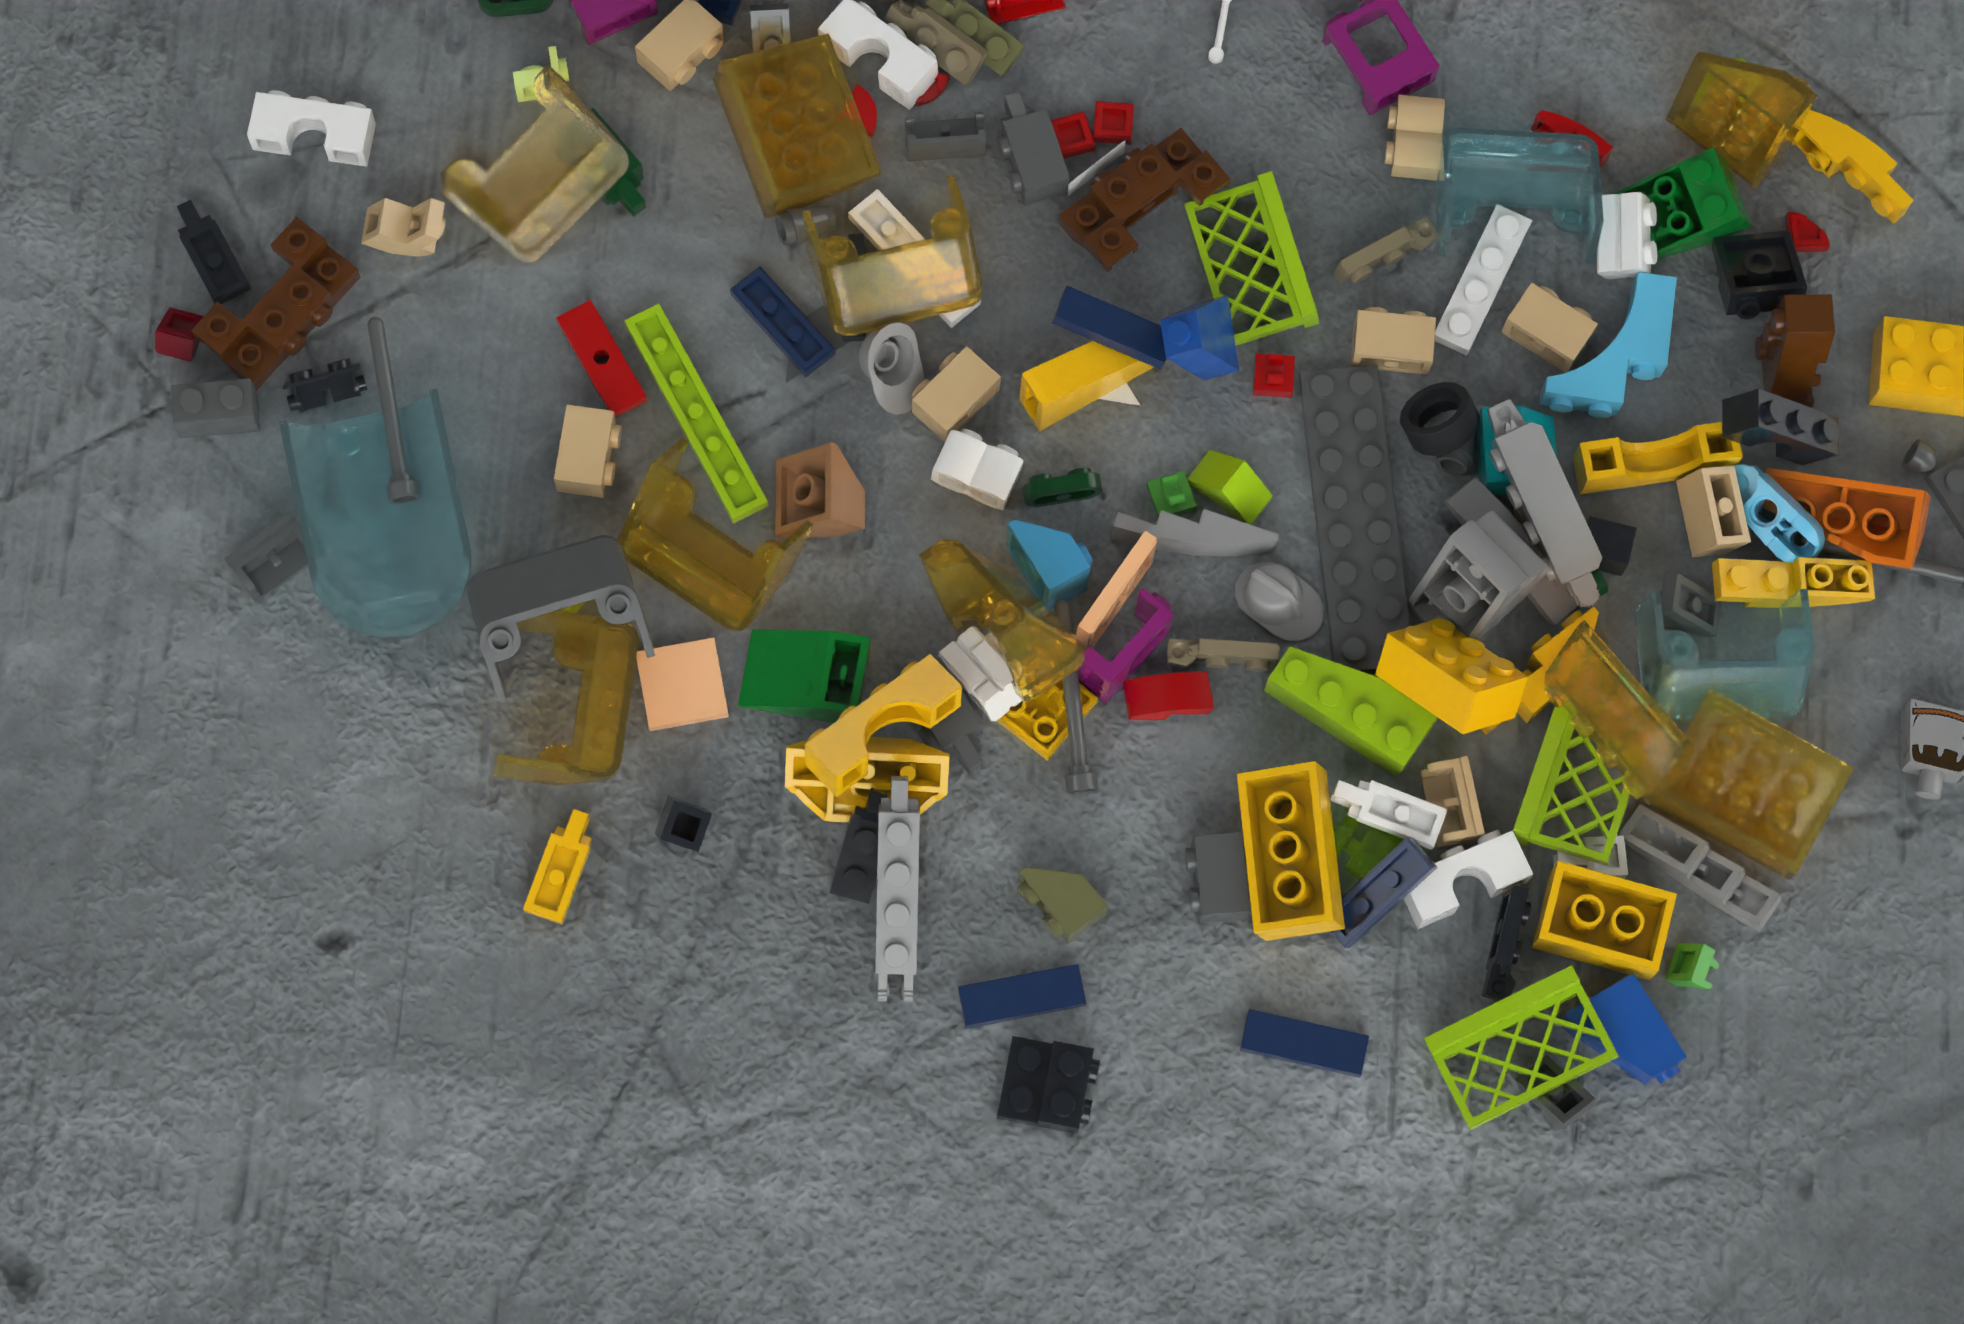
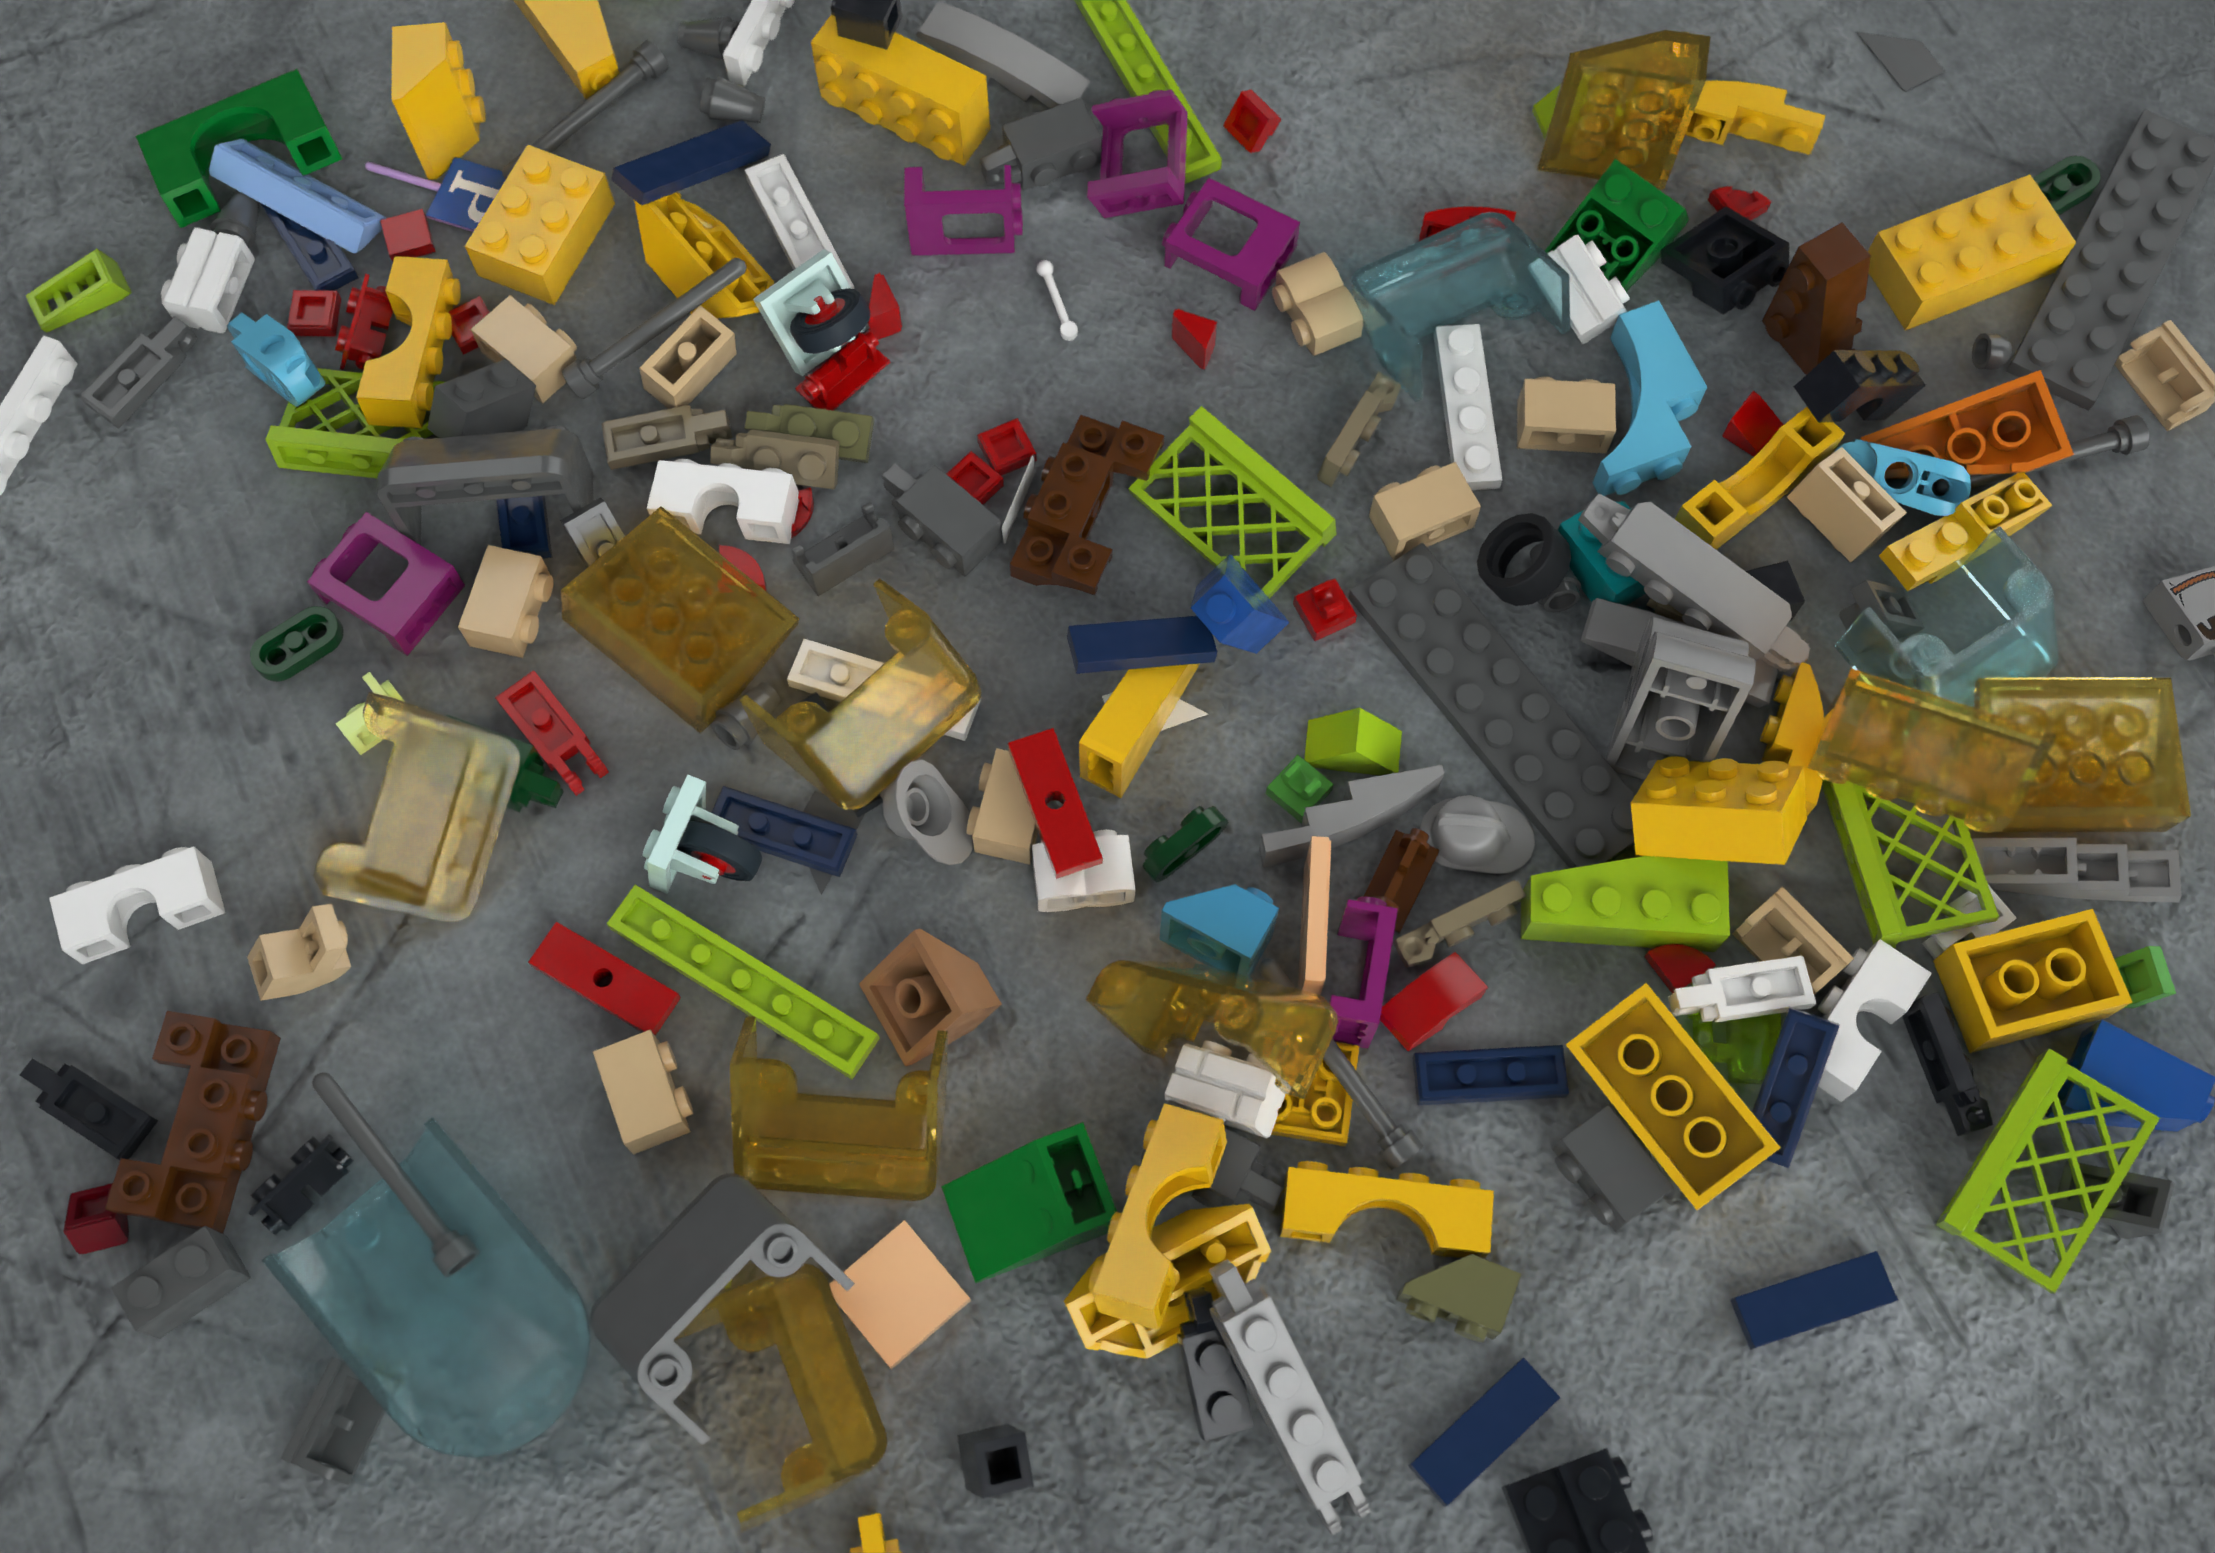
camera: 25 degrees left, 5 degrees down
none -> red hinge [495,670,609,796]
none -> light aqua plate [642,774,762,894]
none -> red tile [1008,728,1103,879]
none -> red slope [1172,309,1217,370]
none -> yellow arch [1279,1161,1494,1259]
none -> reddish brown hinge [1363,828,1440,933]
none -> dark blue tile [1412,1045,1569,1105]
none -> red tile [1644,944,1717,994]
none -> red slope [1722,391,1784,457]

